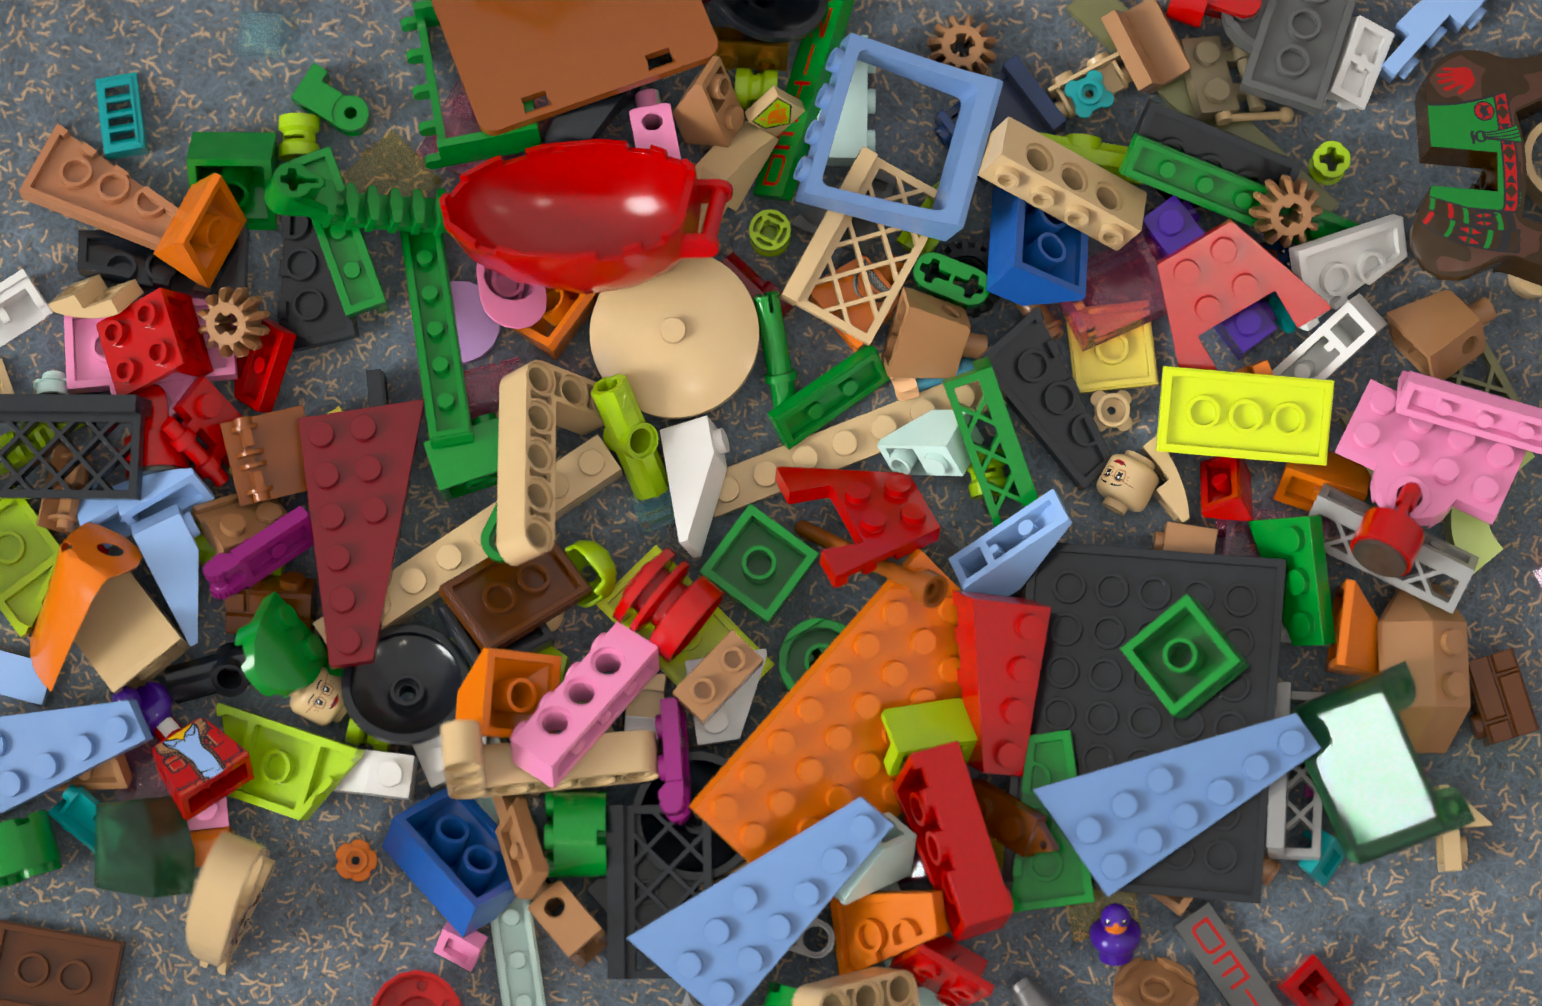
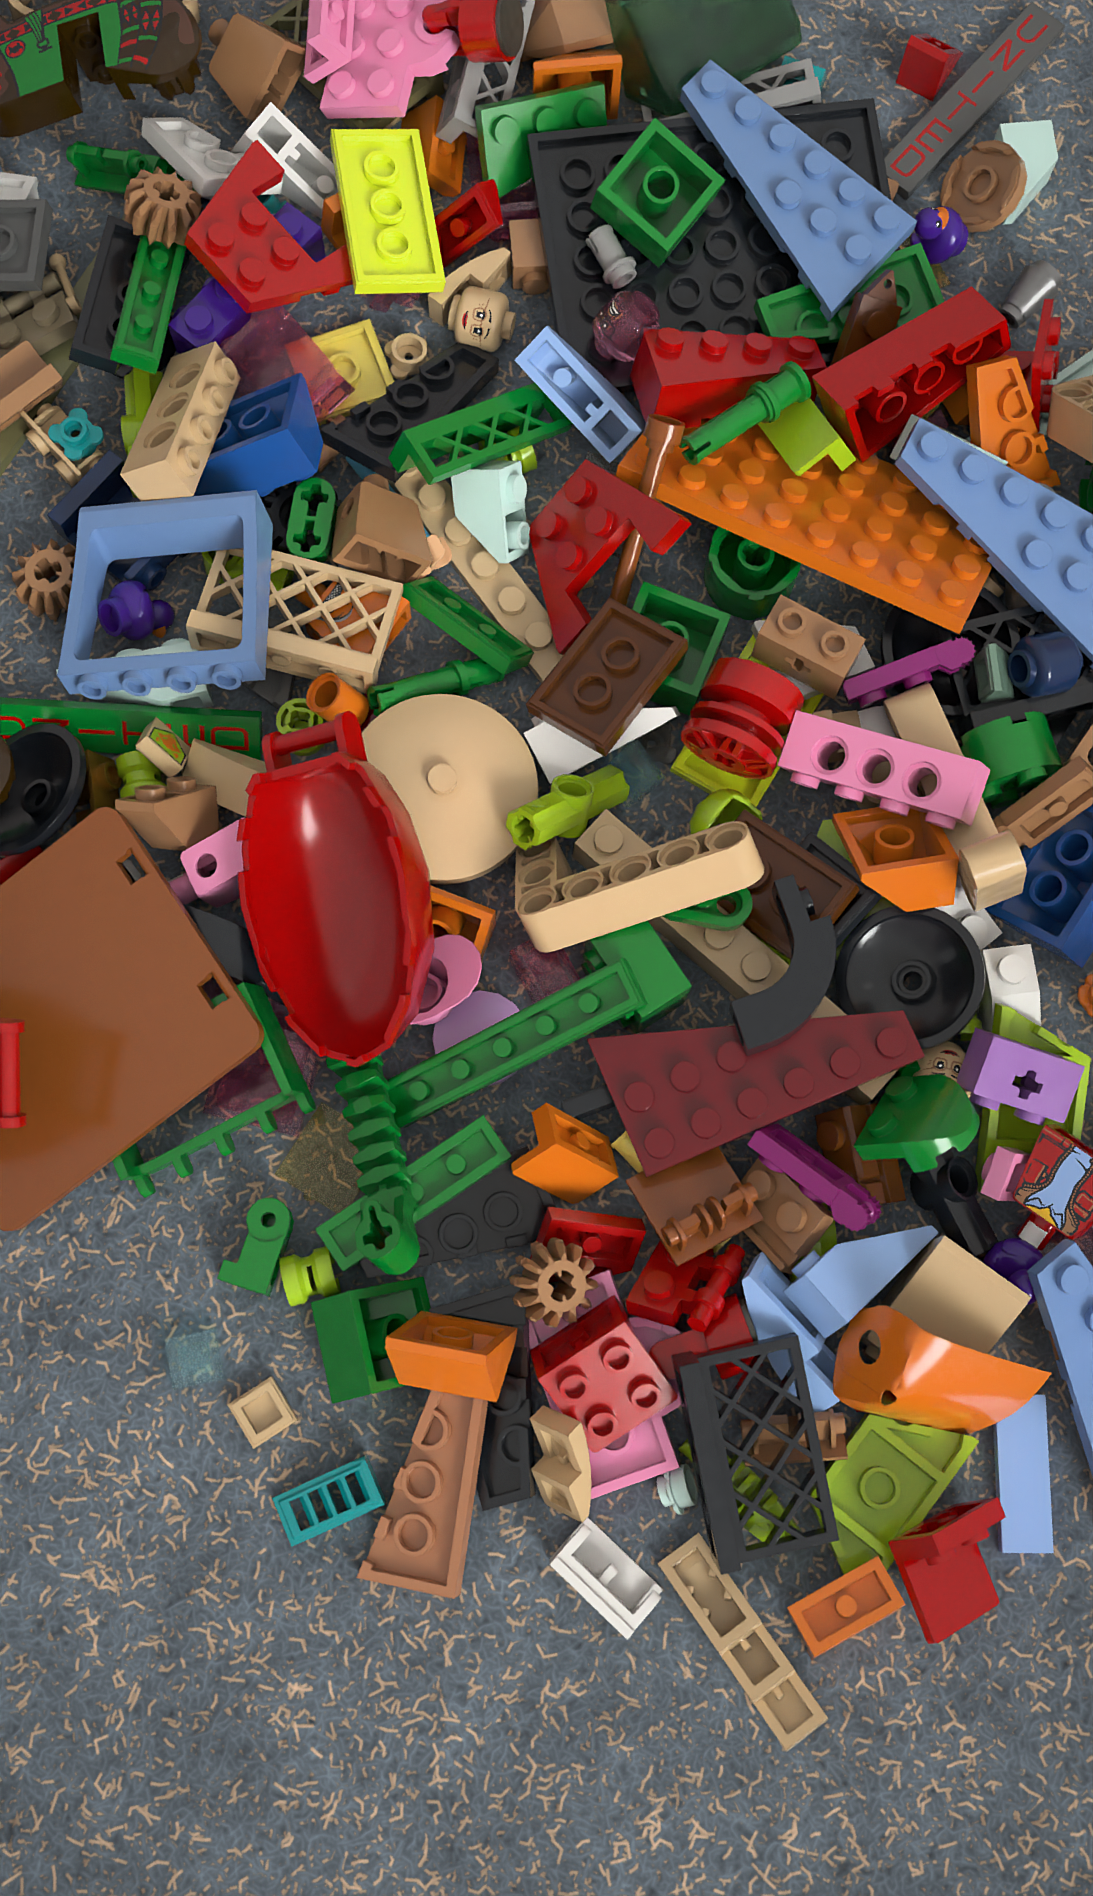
camera: 110 degrees left, 5 degrees down
lime bush [1308,141,1351,186] -> none
none -> green hinge [66,141,161,195]
none -> dark purple animal [98,580,175,641]
none -> tan tile [228,1376,298,1449]
none -> orange beam [306,673,369,726]
none -> orange panel [511,1102,619,1204]
none -> reddish brown tile [526,597,689,757]
none -> light grey pin [586,224,637,289]
none -> clear pink head [592,291,660,363]
none -> green pin [679,361,811,465]
none -> black arch [729,875,836,1056]
none -> medium lavender brick [957,1028,1085,1126]
none -> sand green slope [973,643,1014,703]
none -> bright pink plate [980,1146,1031,1201]
none -> dark blue head [1007,631,1083,697]

